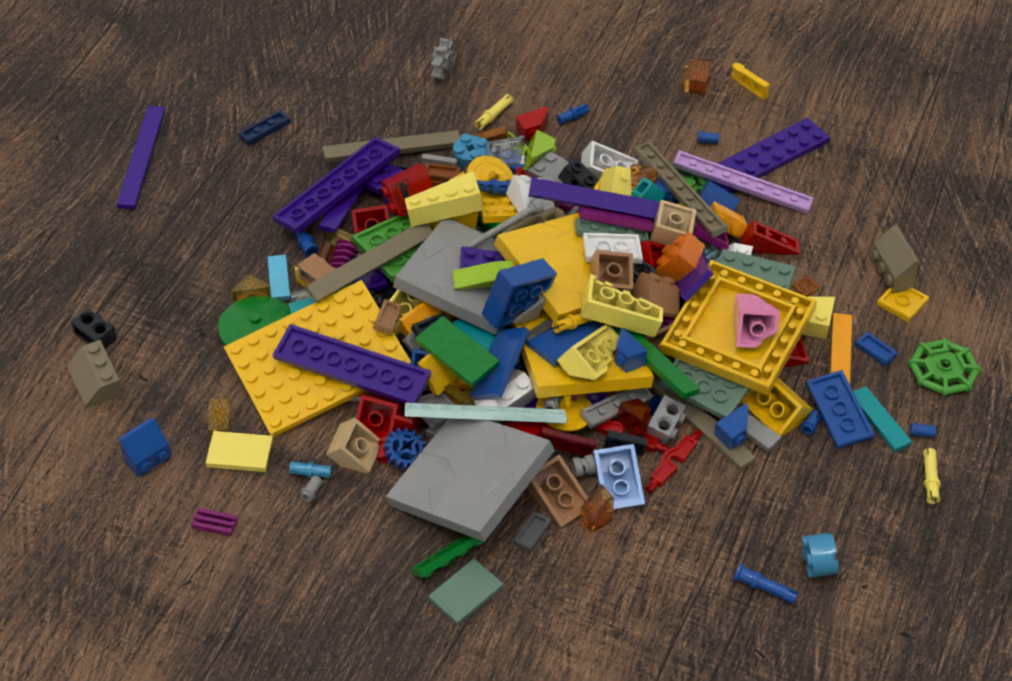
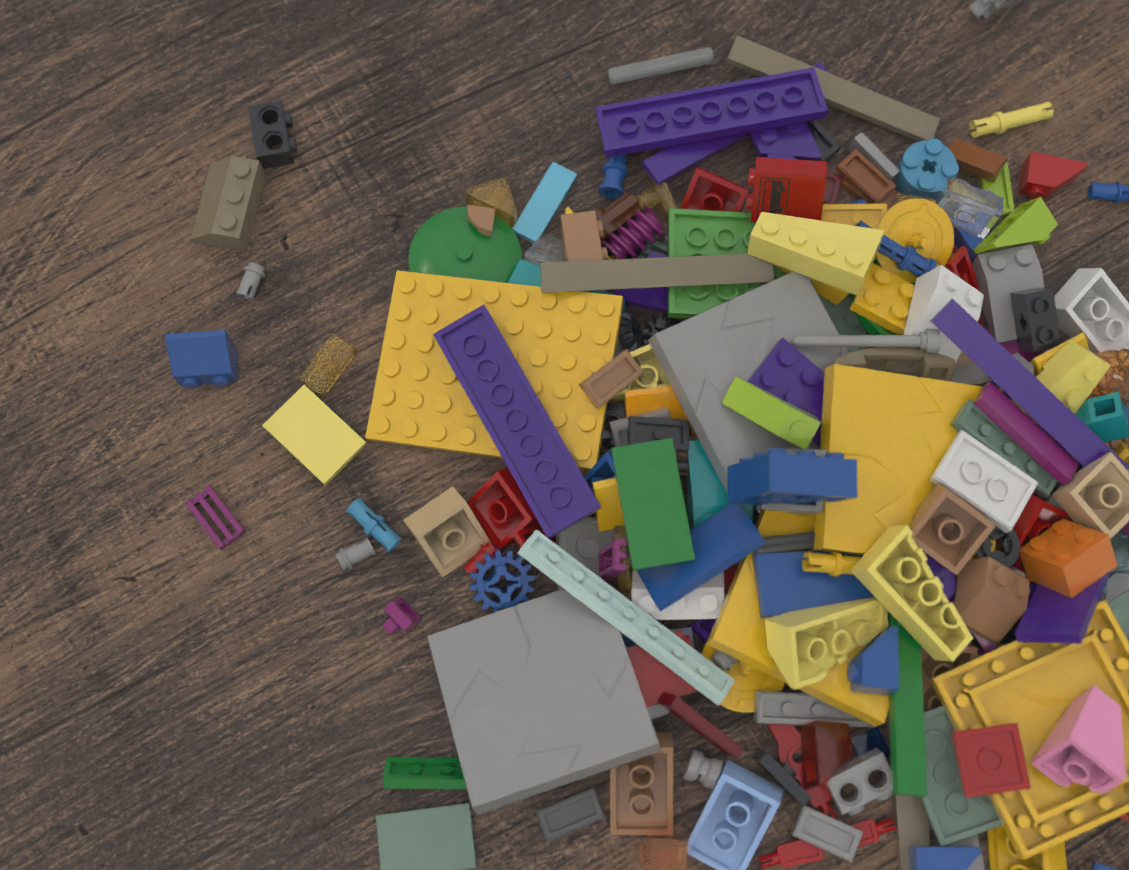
camera: 35 degrees right, 25 degrees up
none -> light grey pin [236,262,265,301]
none -> magenta tile [382,598,423,635]
none -> medium nougat tile [467,205,495,237]
none -> magenta tile [598,539,626,581]
none -> light grey axle [608,47,714,85]
none -> light grey tile [791,805,863,862]
none -> red tile [951,723,1031,798]

